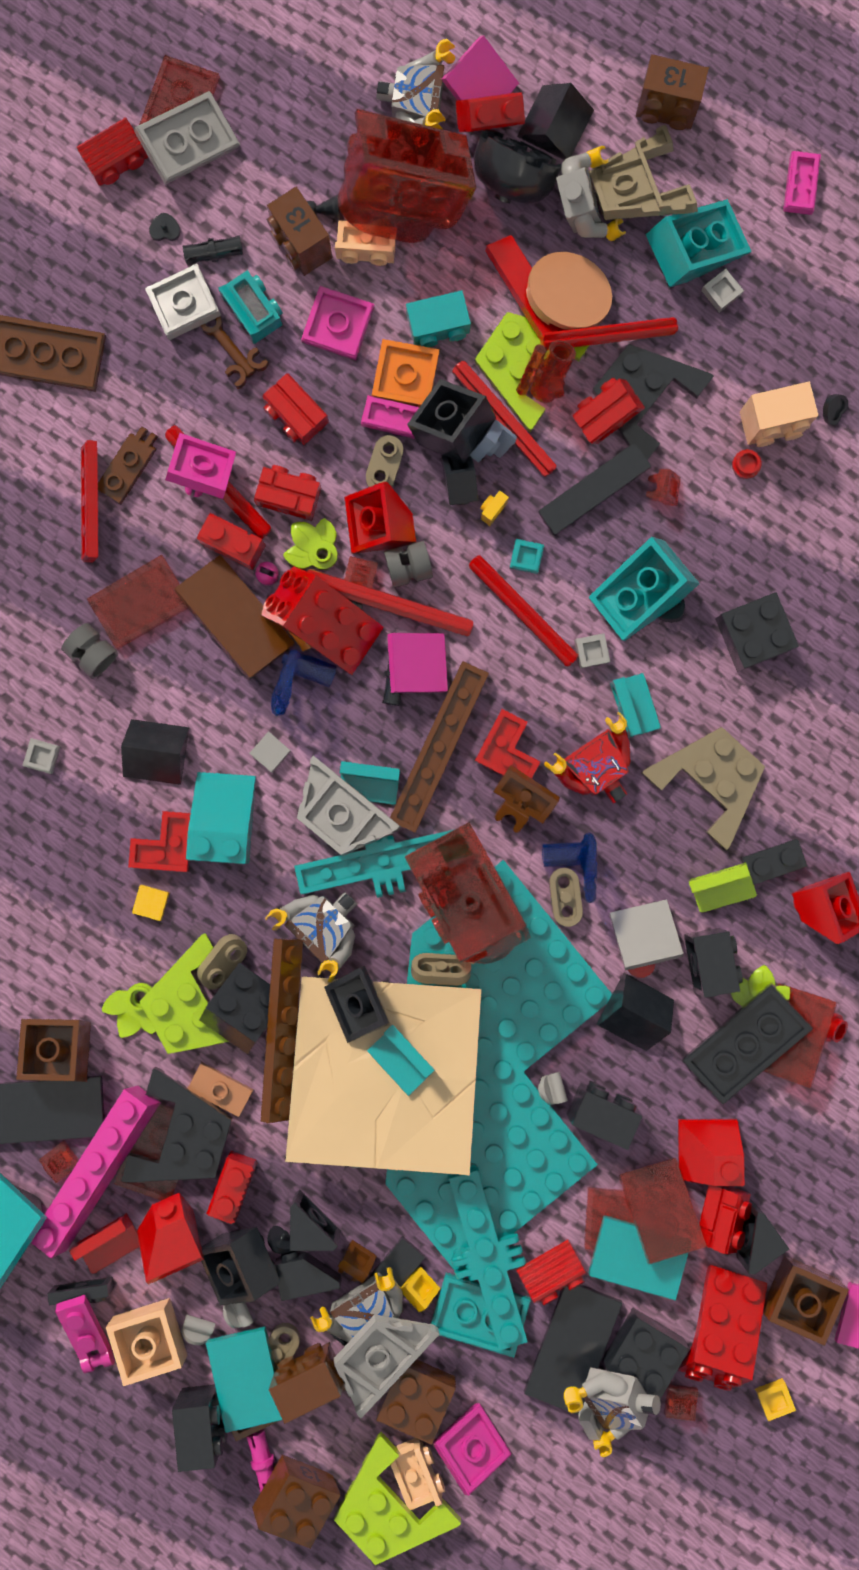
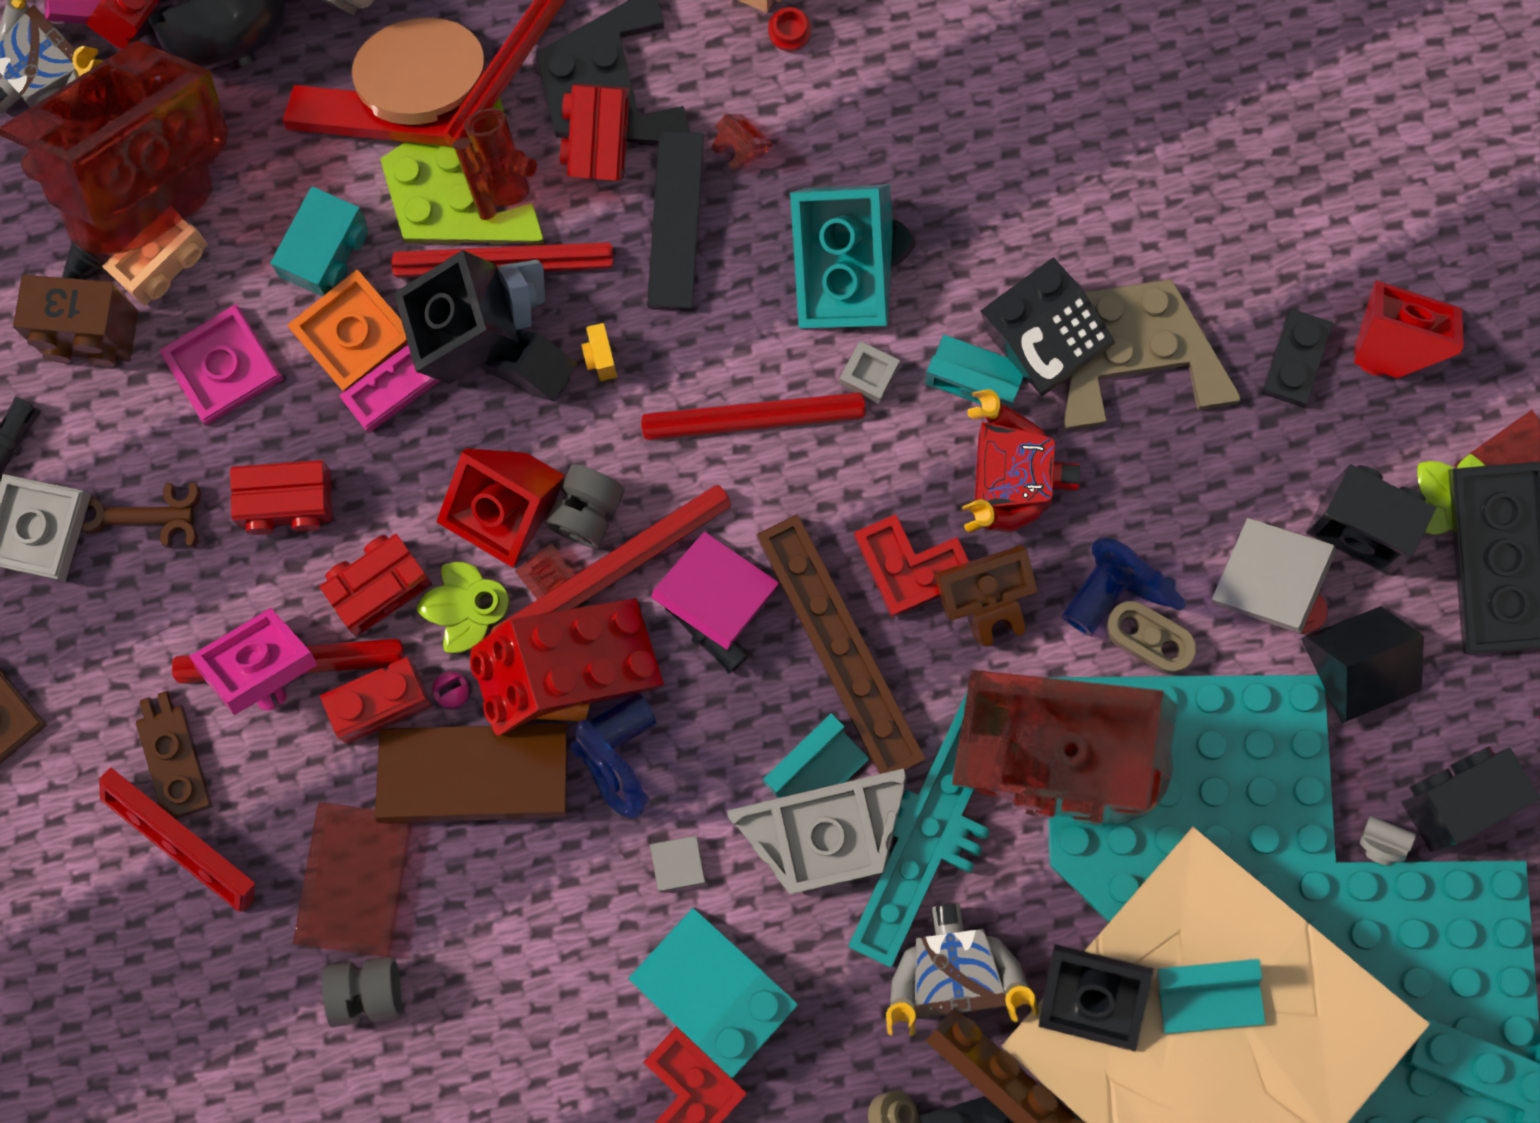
camera: 50 degrees left, 10 degrees down
black slope [121,719,189,785] -> none
teal window [218,270,283,344] -> none
dark tan plate [366,435,404,487] -> none
dark tan plate [411,953,471,985] -> none
teal tile [510,539,544,574] -> none
lime panel [689,862,757,913] -> none
black brick [715,592,799,672] -> none
none -> black slope [980,257,1115,397]

